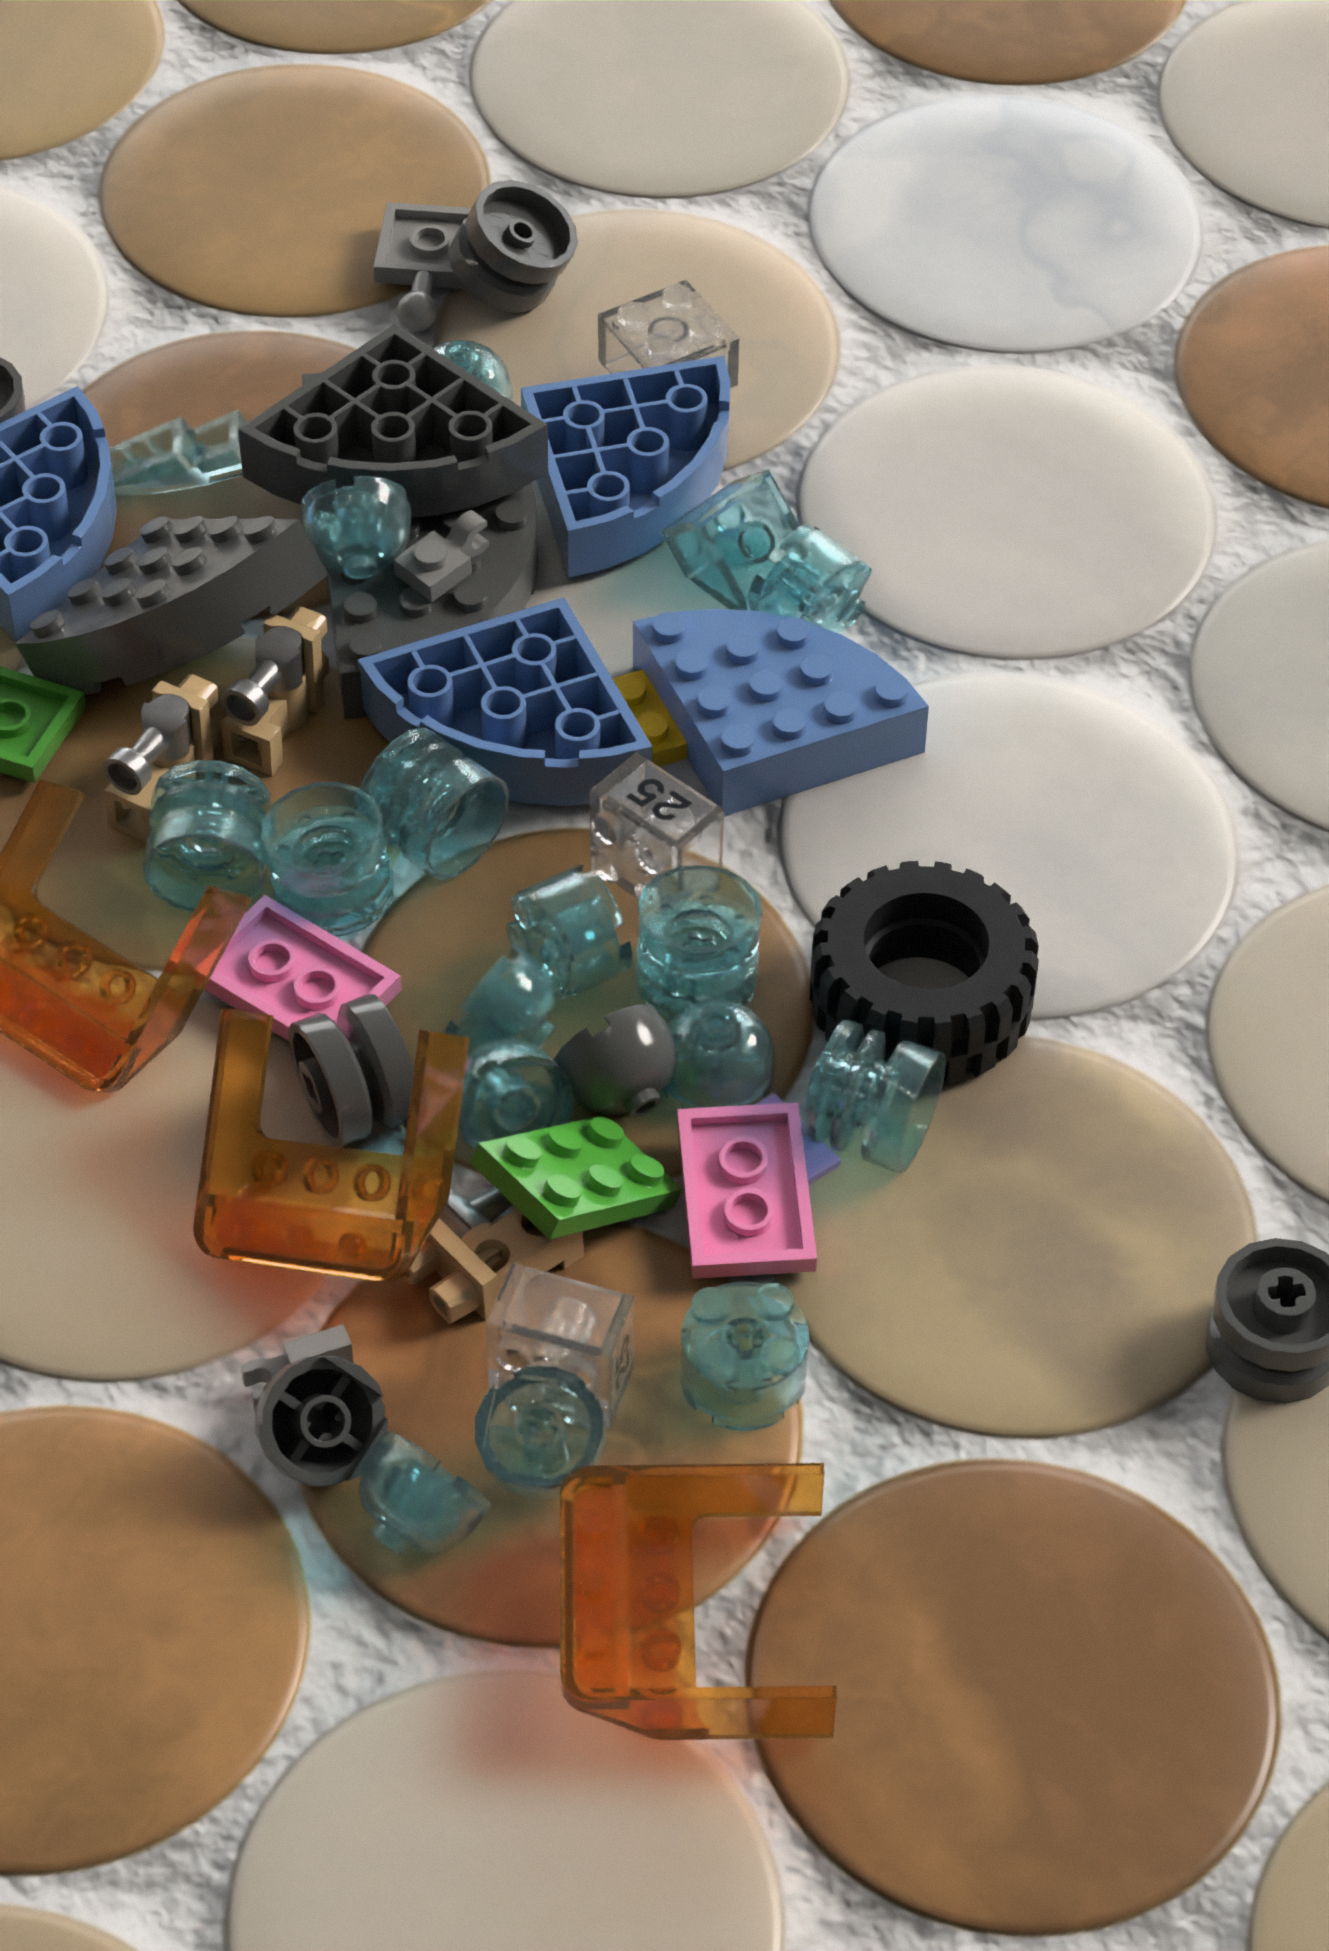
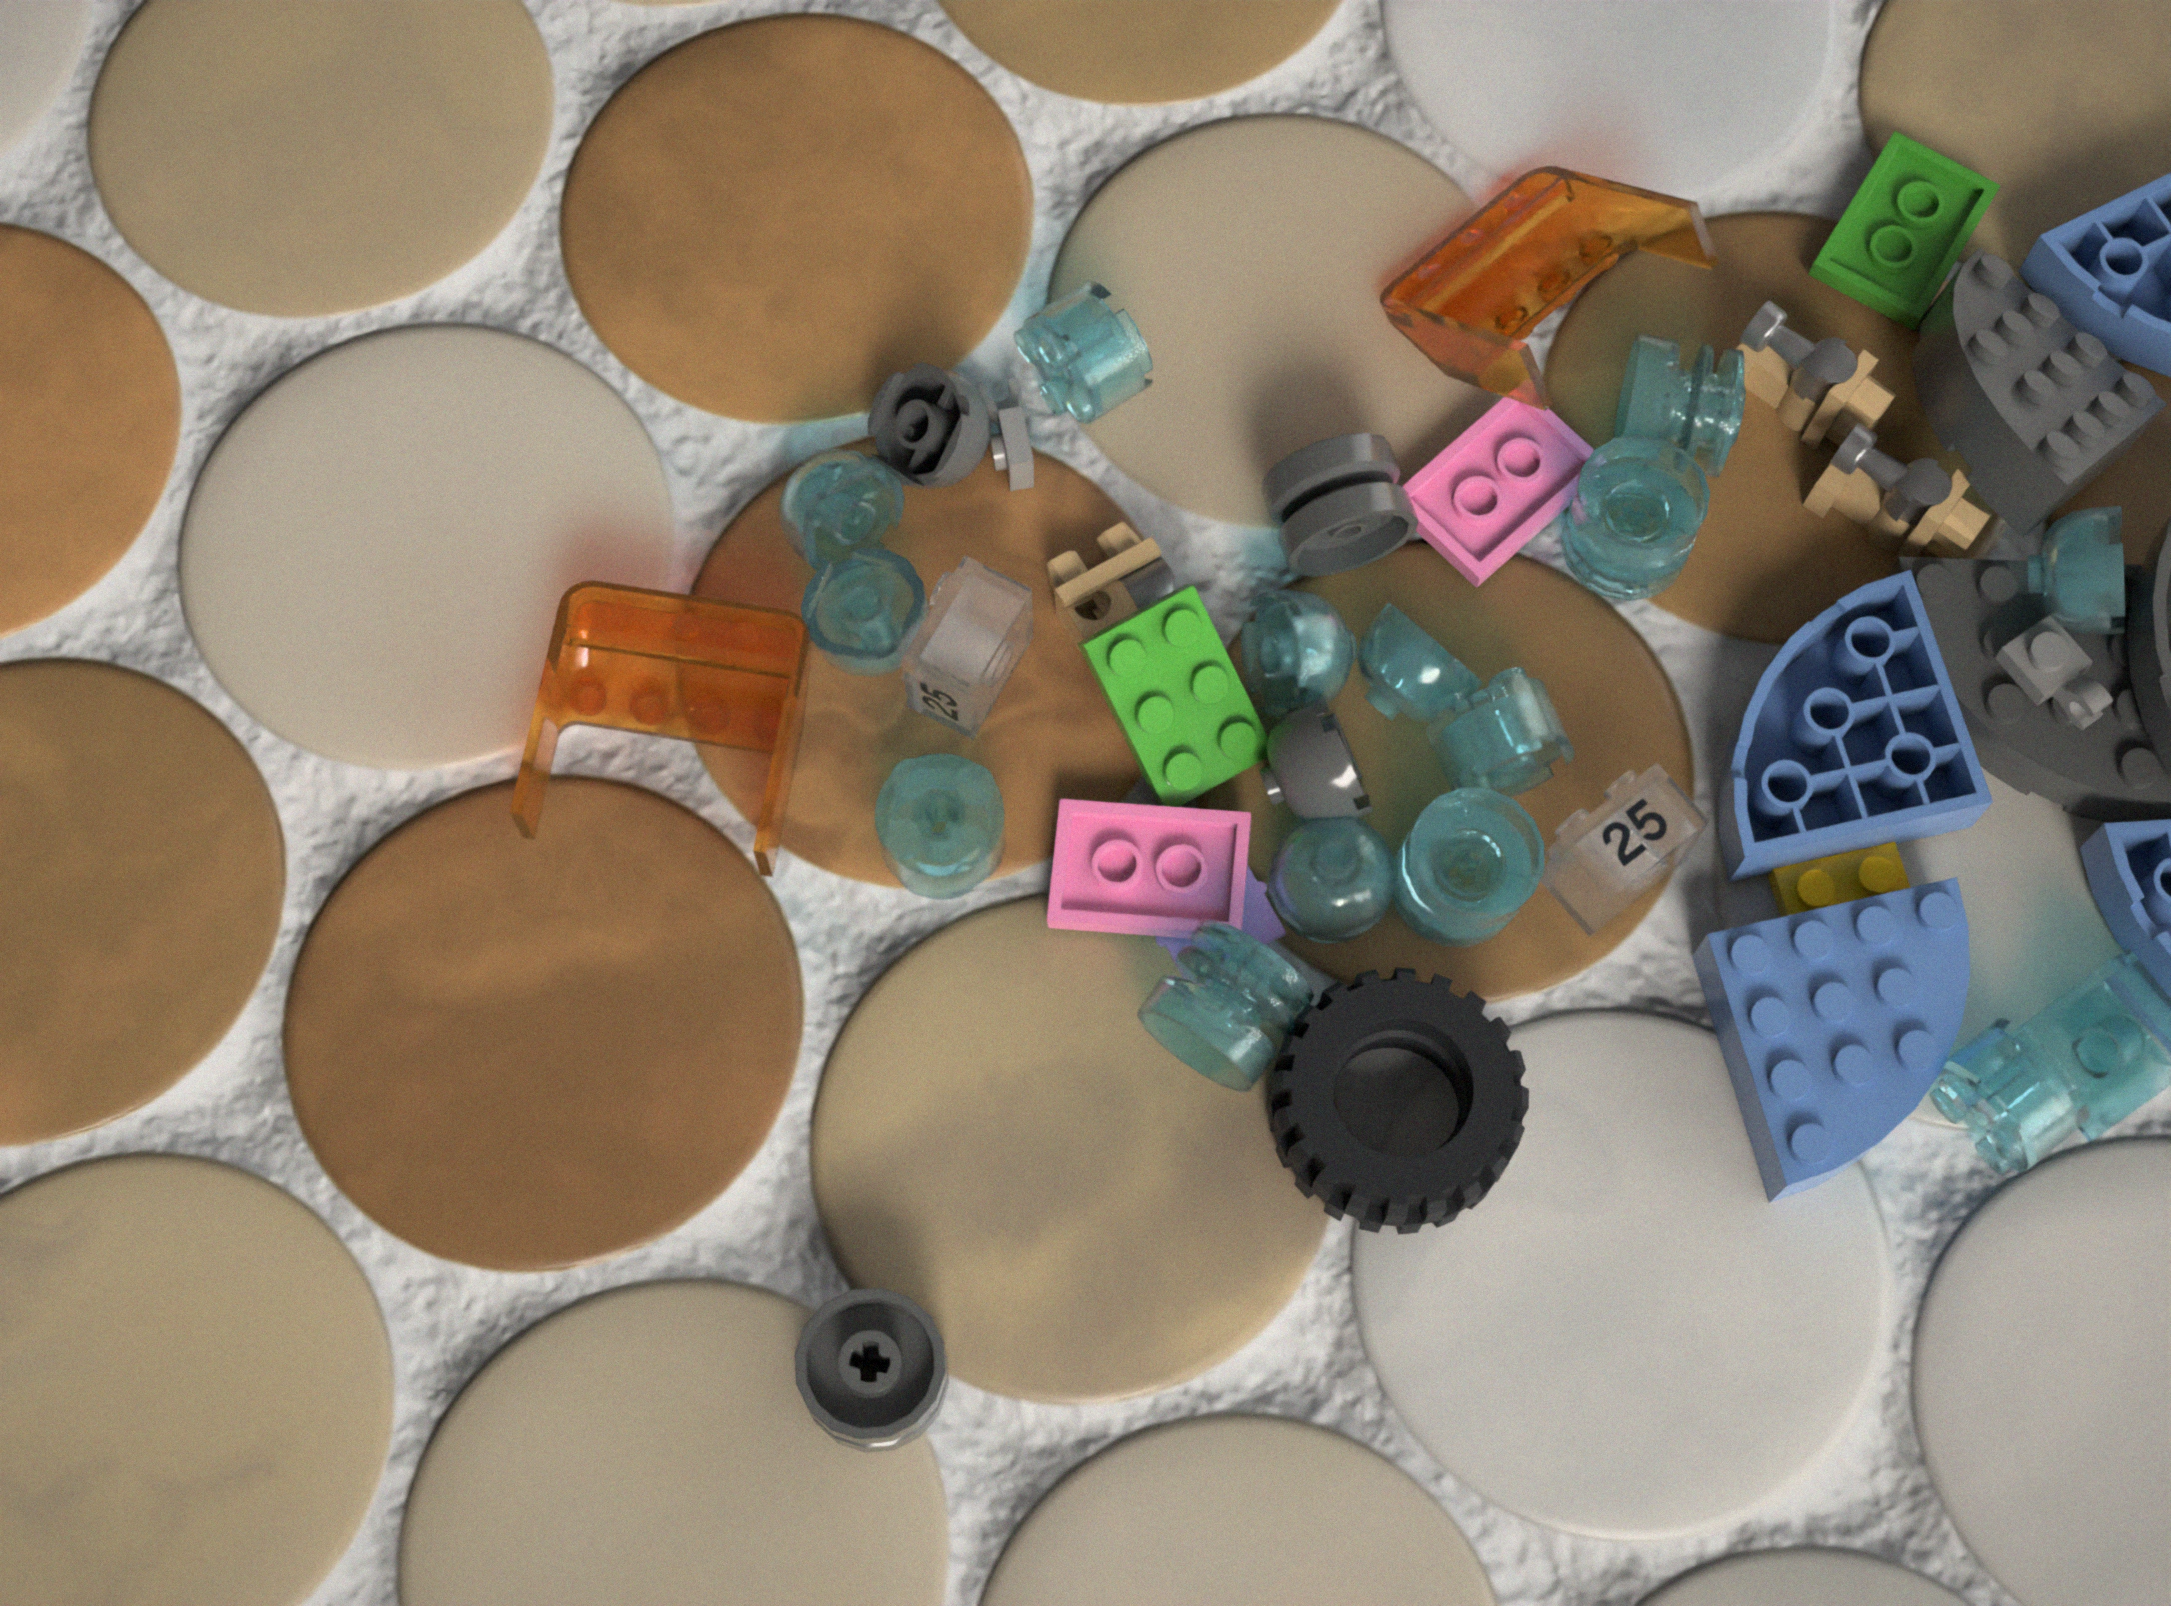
camera: 100 degrees right, 20 degrees up
clear orange windscreen [193,1008,470,1282] -> none
clear light blue wheel [356,727,510,881] -> none
none -> clear light blue brick [1013,280,1153,424]

